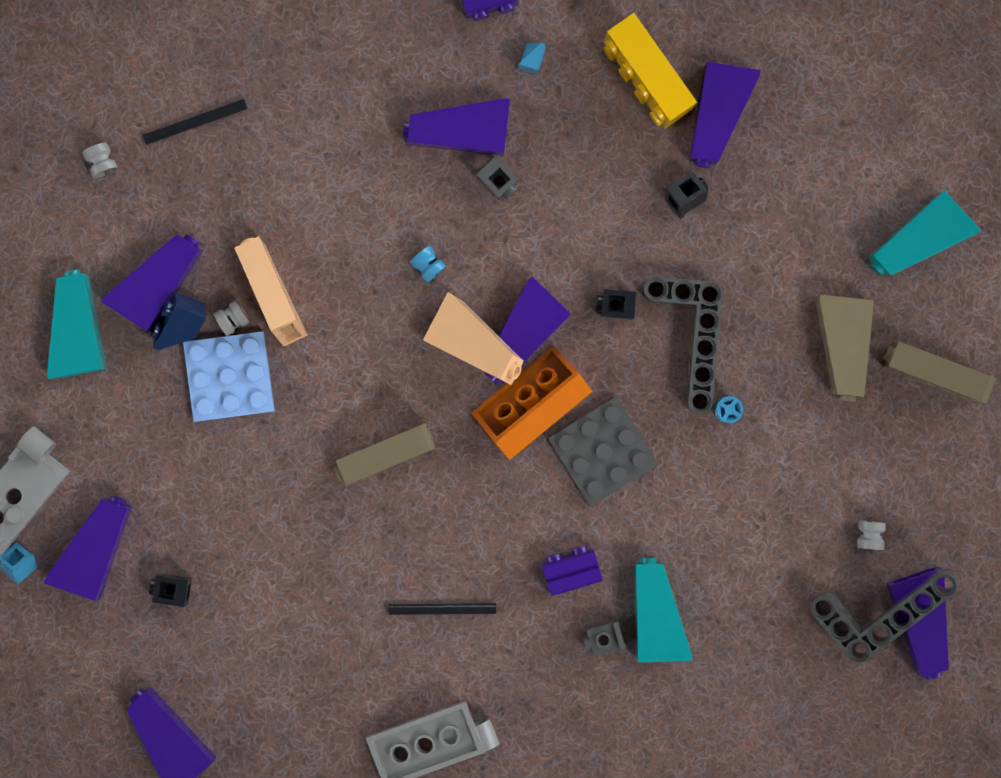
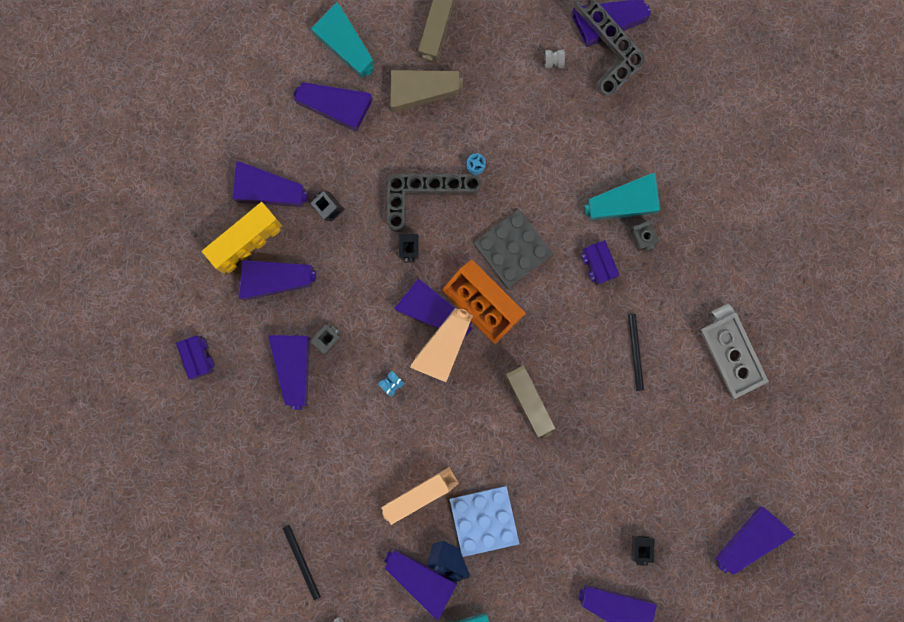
camera: 90 degrees left, 5 degrees down
light grey wheel [213,299,250,336] -> none
dark azure slope [518,43,546,75] -> none
none -> dark purple slope [239,260,316,300]
none -> dark purple slope [294,82,373,132]

